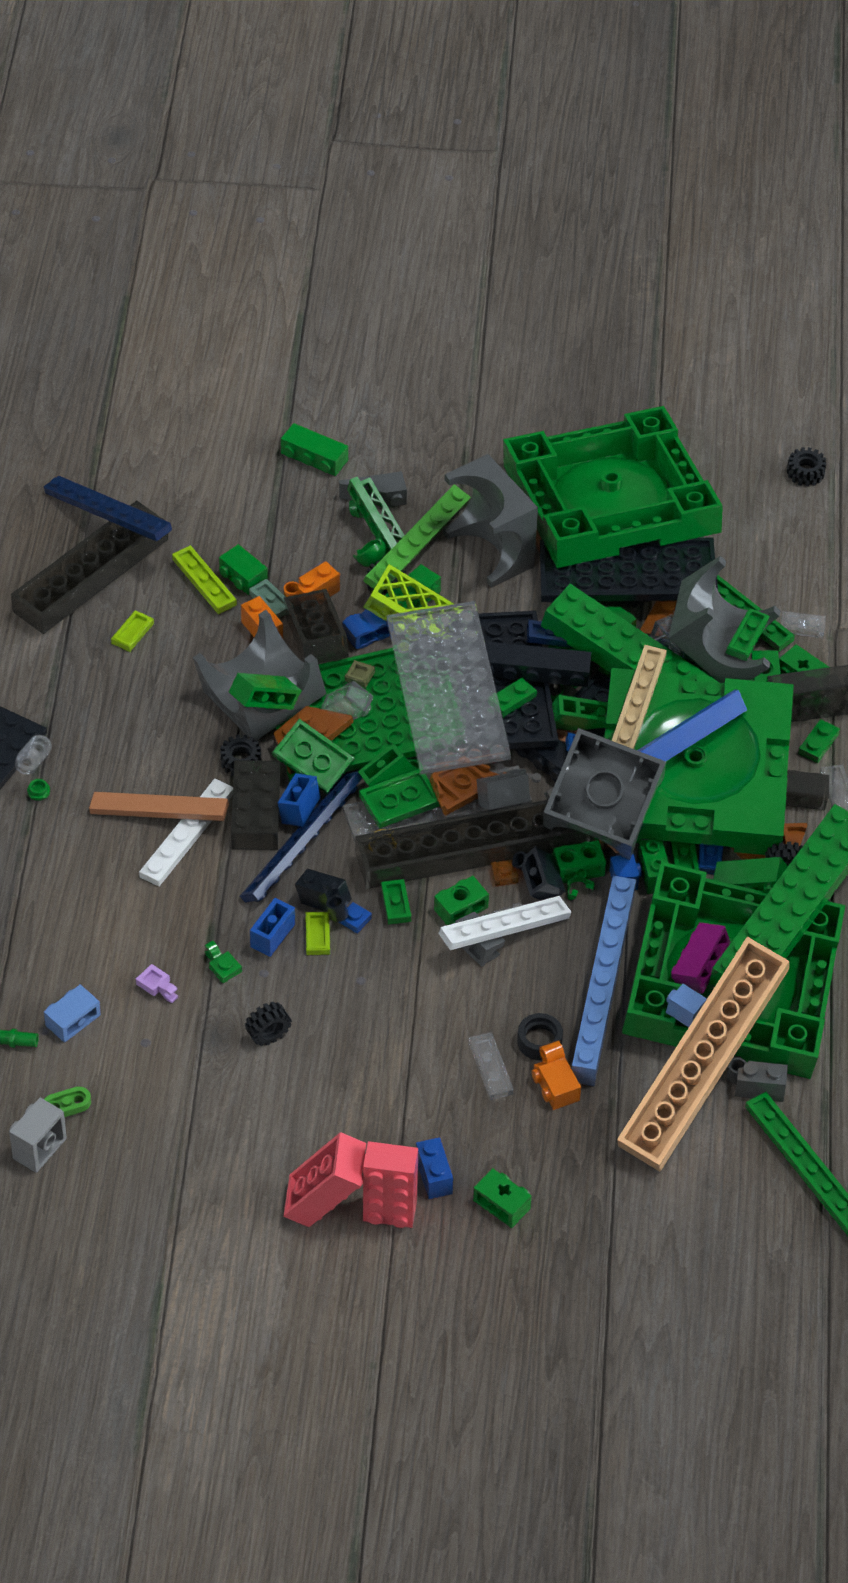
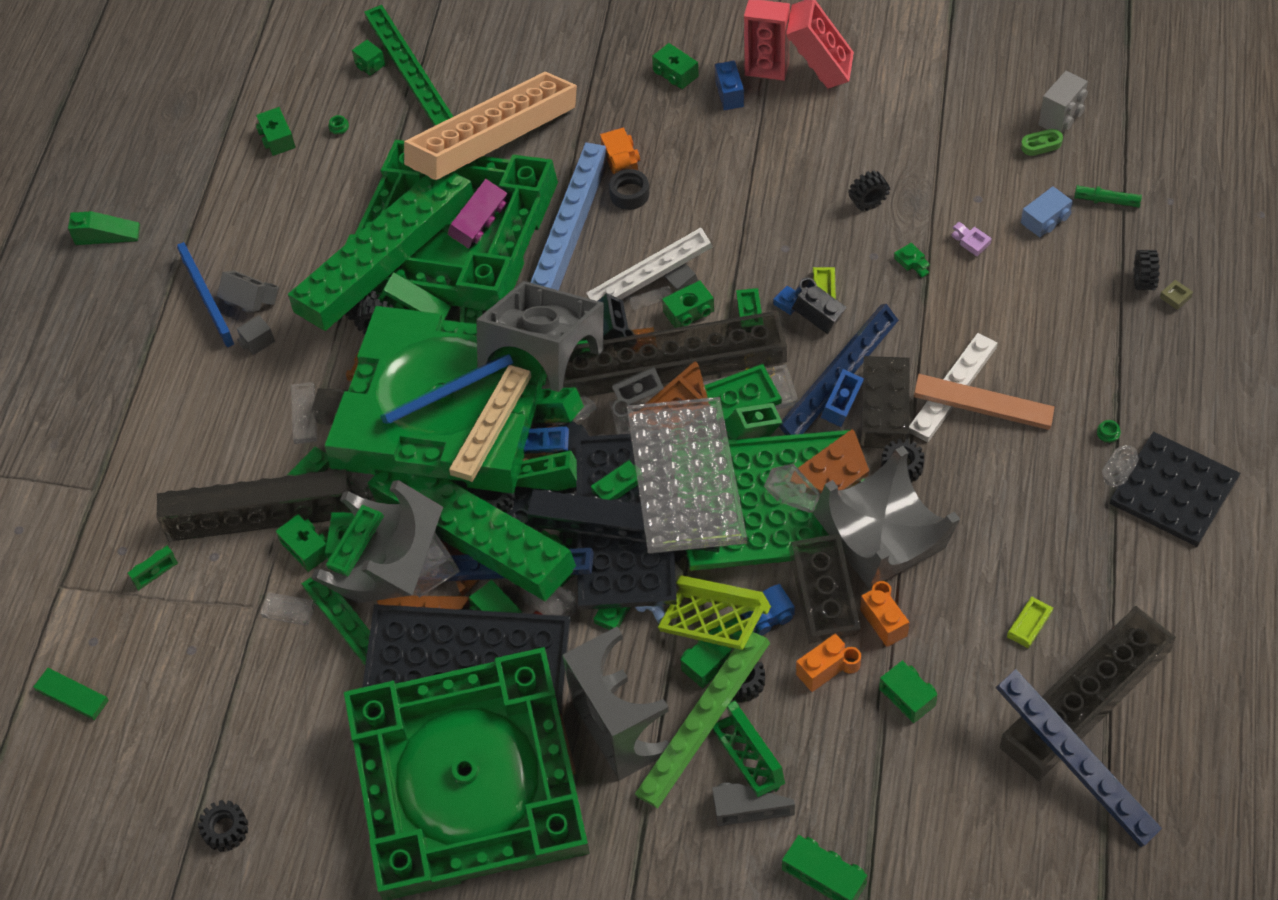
camera: 170 degrees left, 5 degrees up
lime plate [172,545,237,614] -> none
green brick [229,673,302,710] -> none
sand green plate [249,579,294,618] -> none
blue brick [250,898,295,957] -> none
green tile [272,719,354,794] -> none
olive tile [345,660,375,688] -> none
green hair [353,538,386,568] -> none
clear tile [469,1032,514,1100] -> none
medium blue brick [666,984,707,1027] -> none

